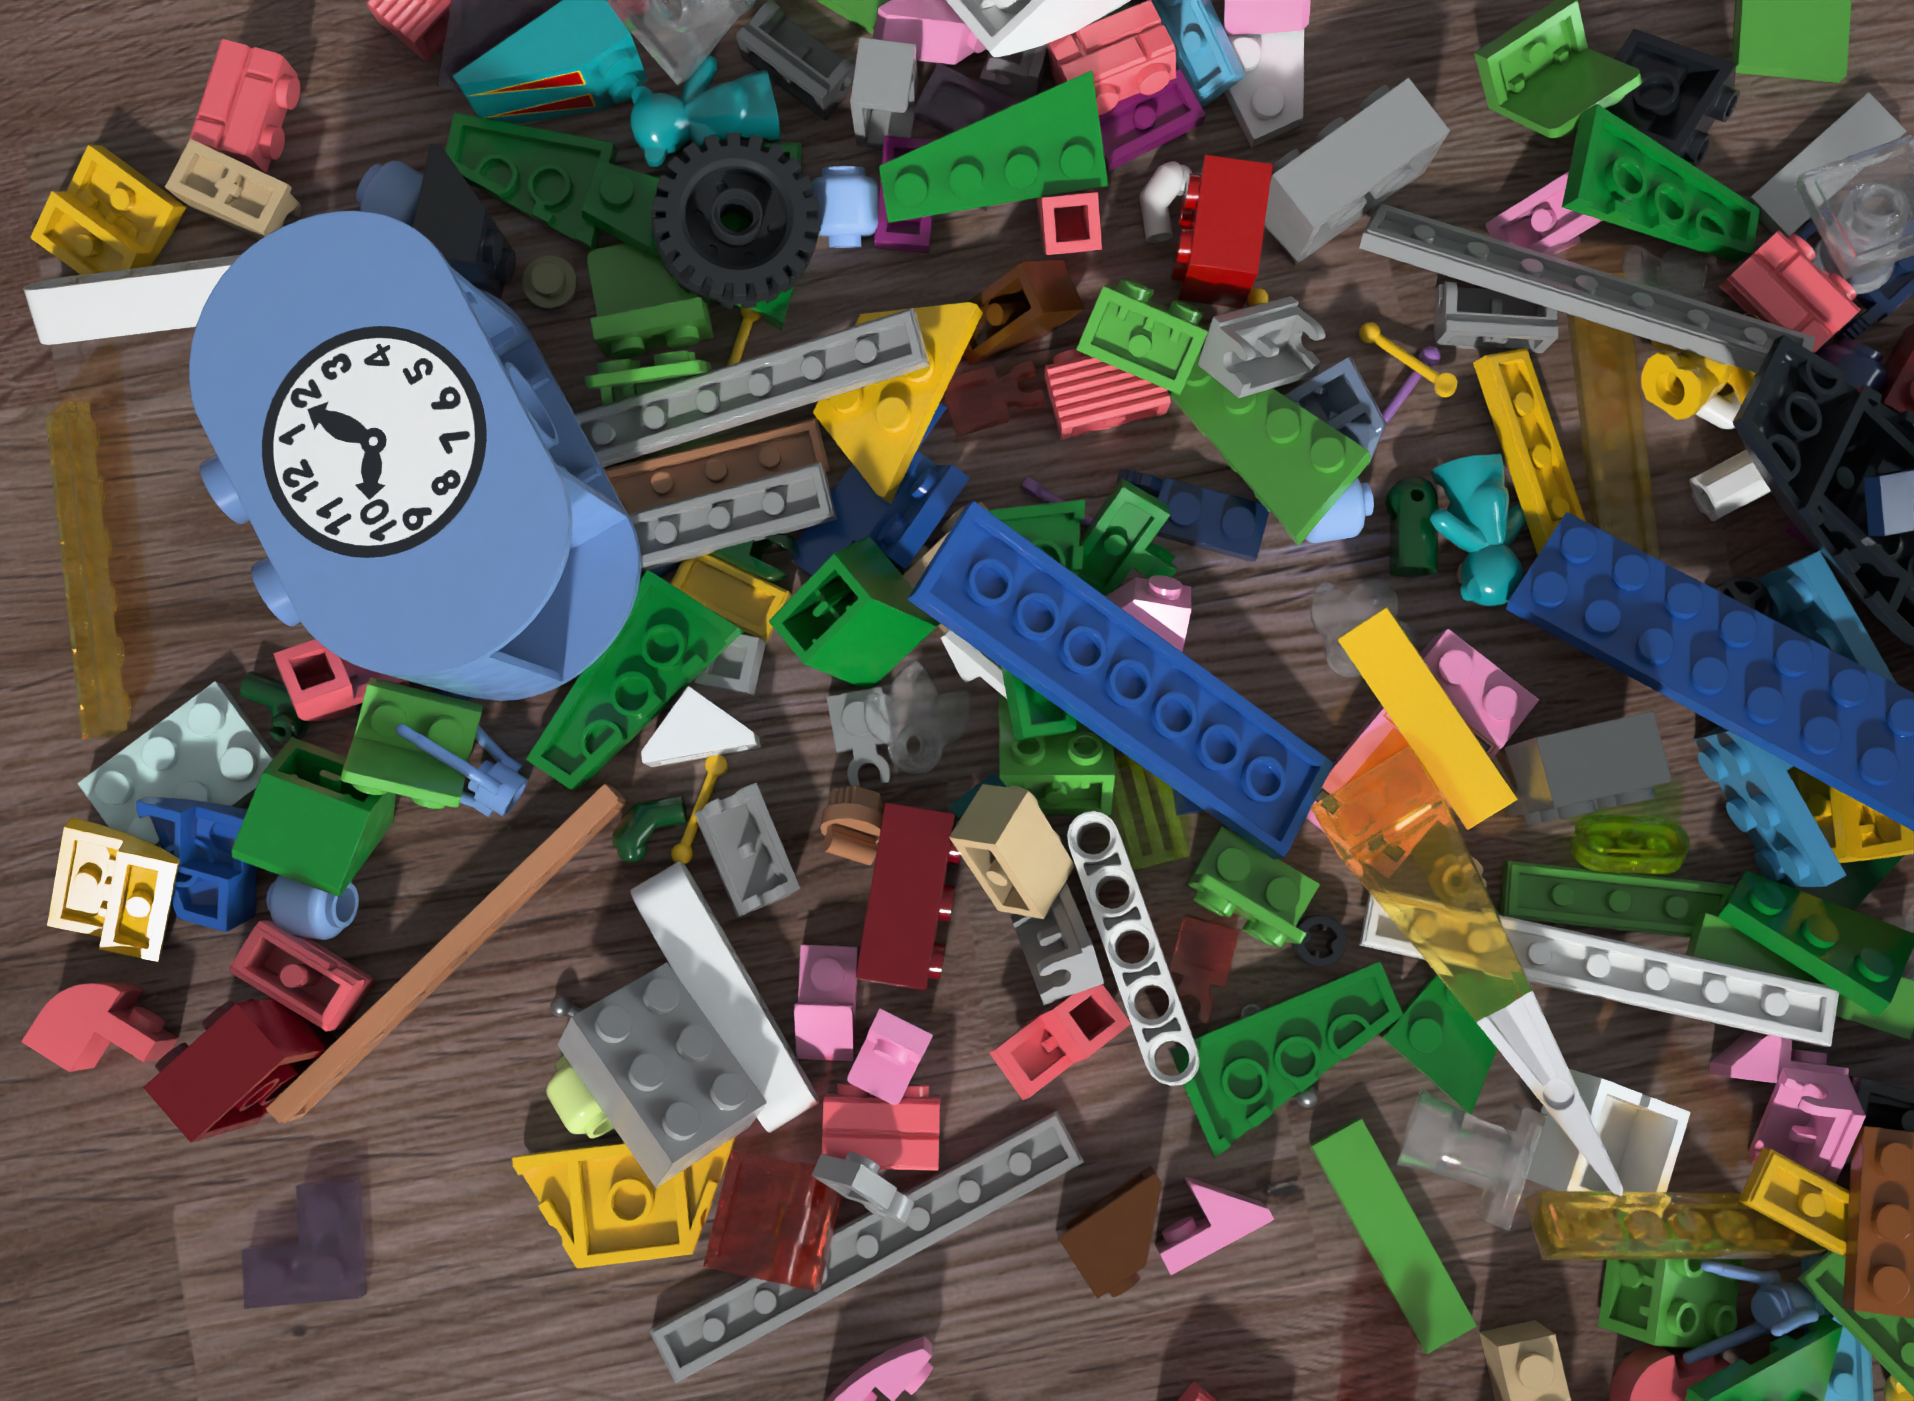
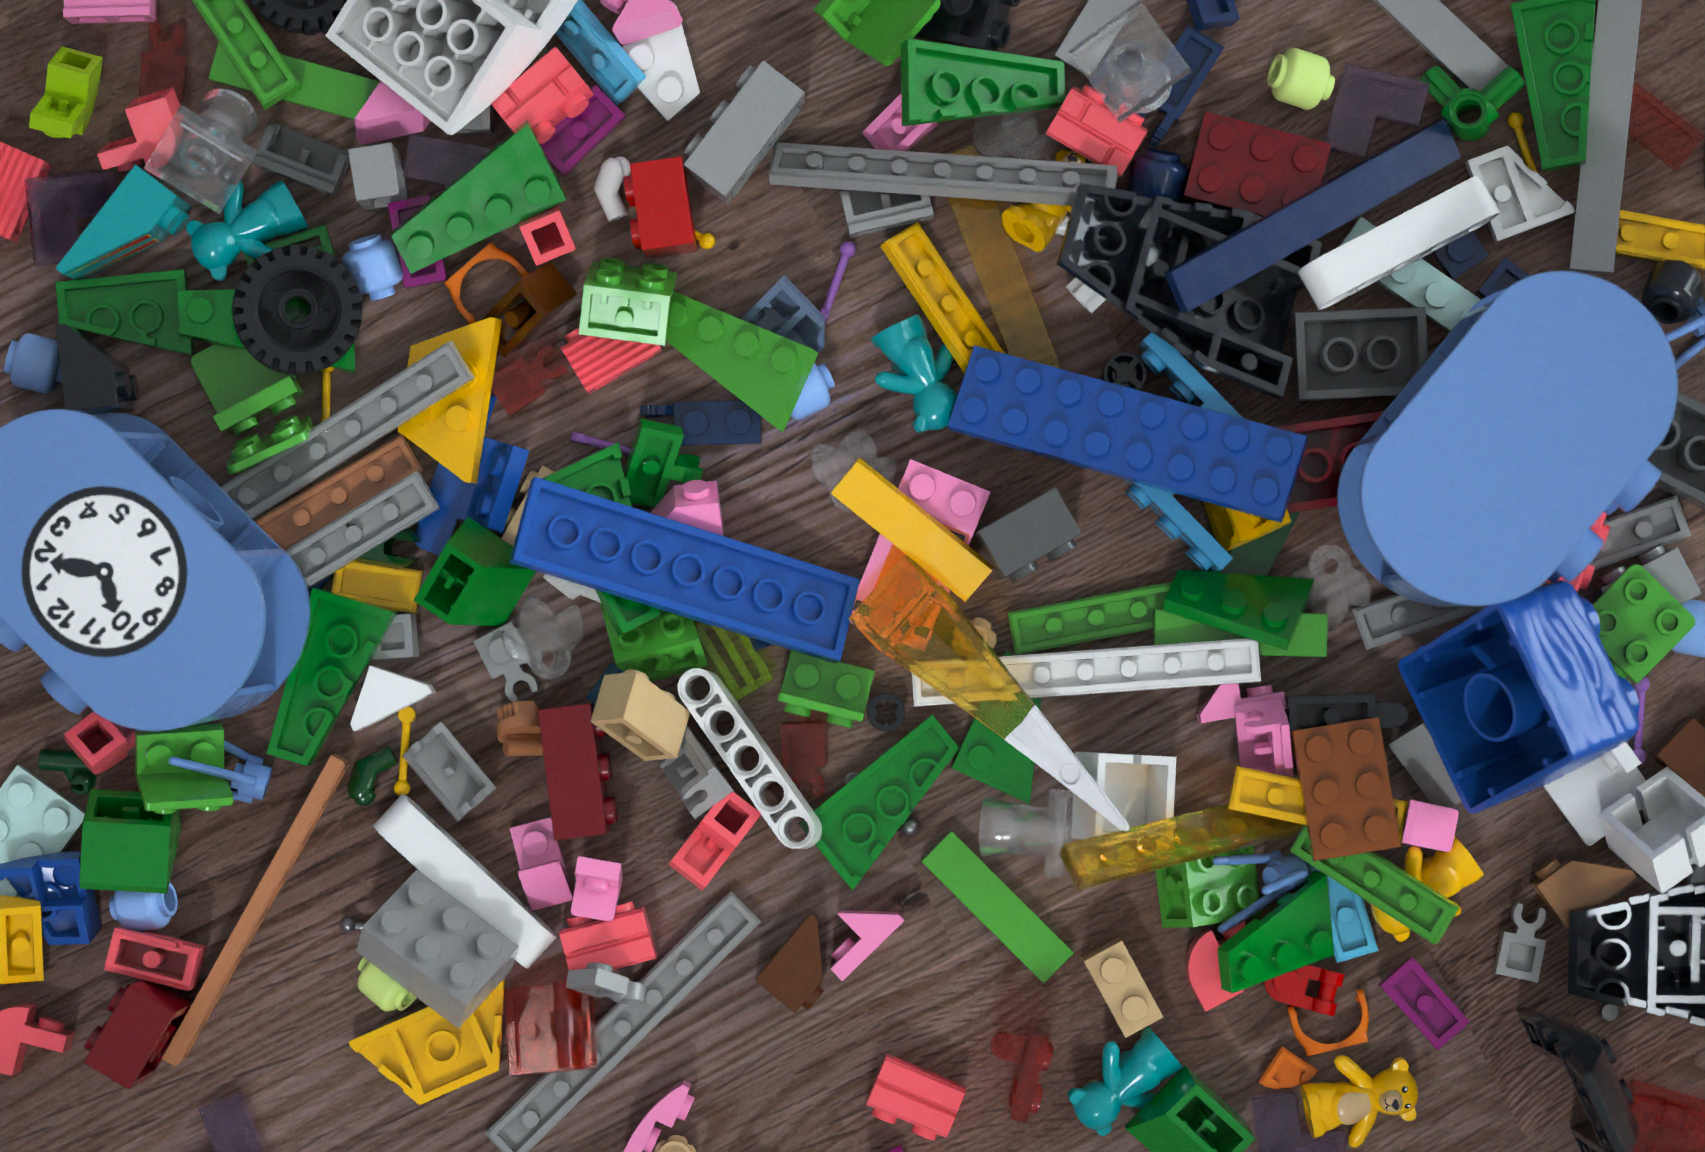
camera: 15 degrees left, 5 degrees up
olive plate [522,255,578,310] -> none
light grey hinge [1198,296,1325,398] -> none
yellow hinge [1359,322,1458,397] -> none
dark green piece [1385,475,1438,577] -> none
clear neon green plate [1570,815,1690,874] -> none
none -> orange cap [444,242,529,324]

